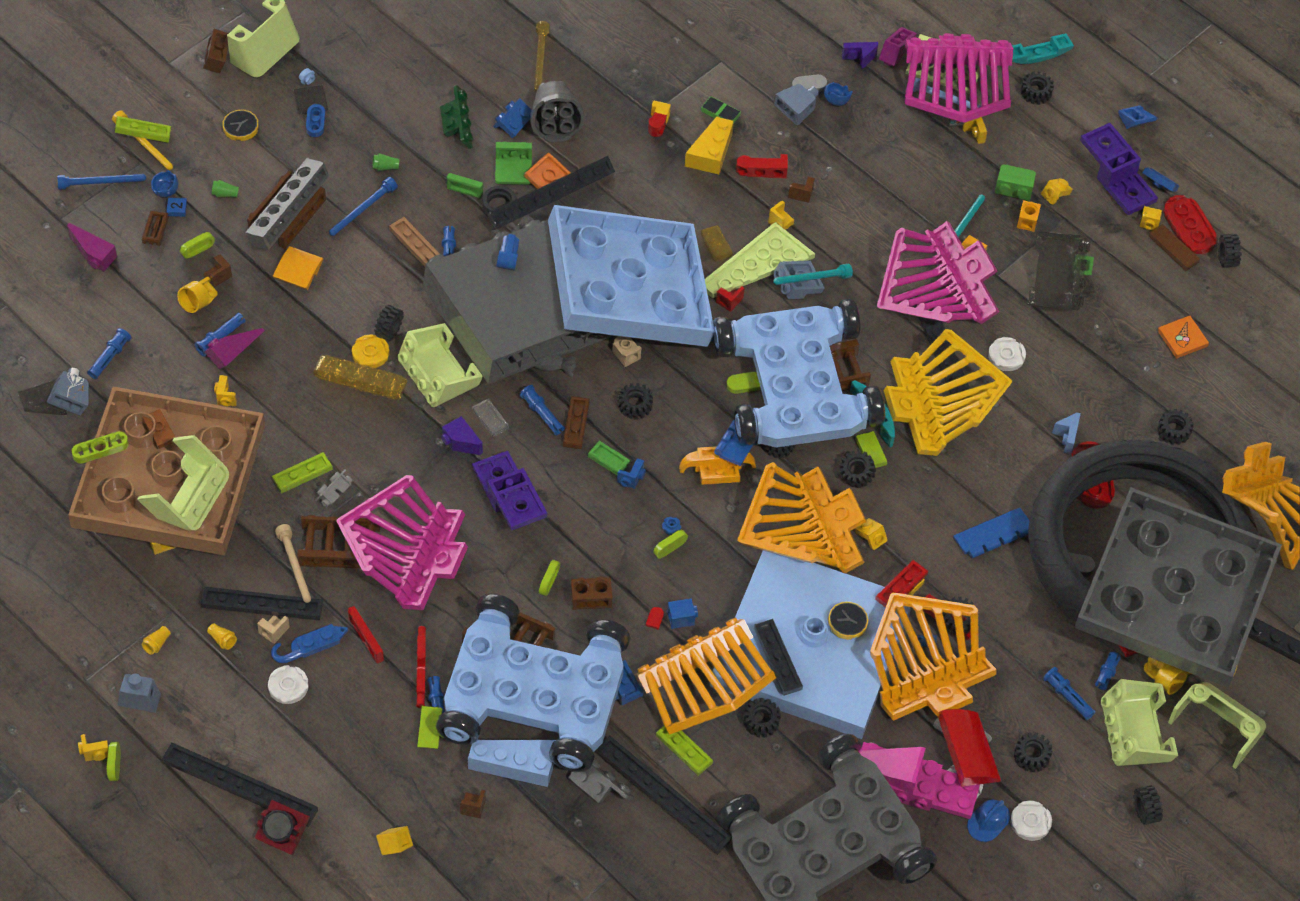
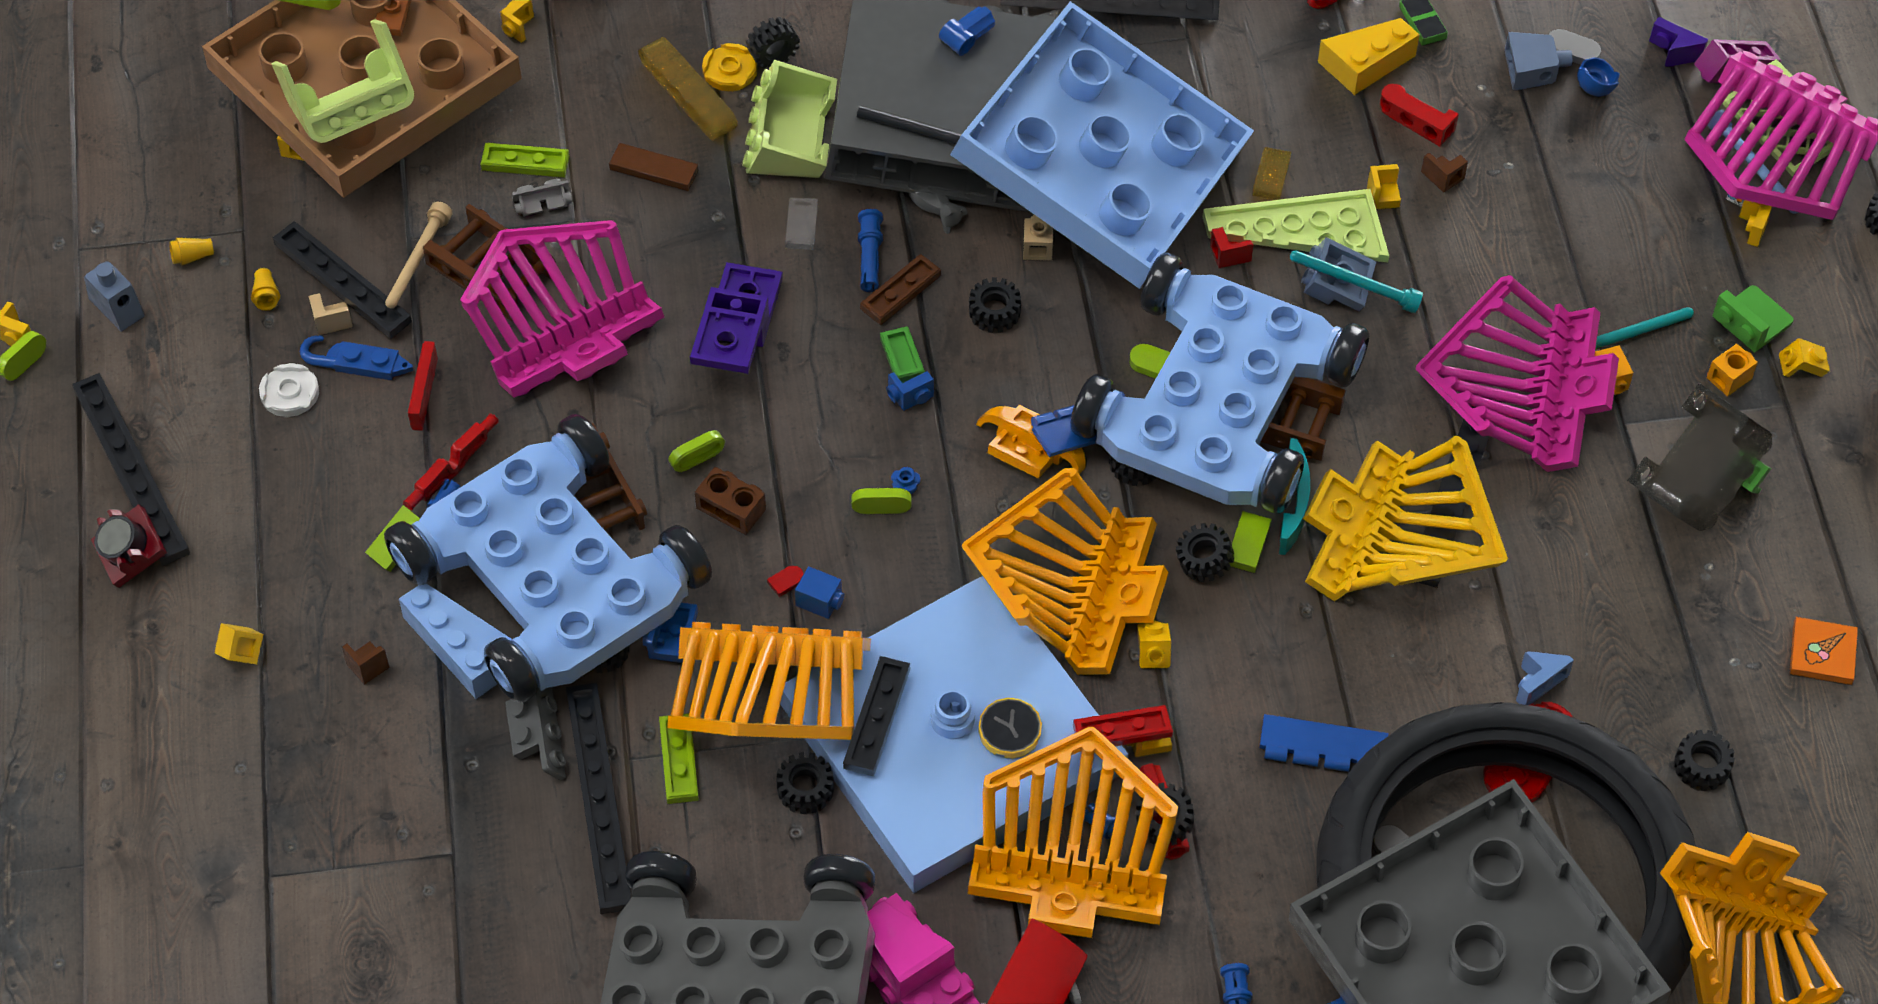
camera: 40 degrees right, 0 degrees up
dark purple slope [441,416,483,455] -> none
white tile [988,337,1026,371] -> none
none -> reddish brown tile [609,143,699,191]
none -> black bar [856,106,962,145]

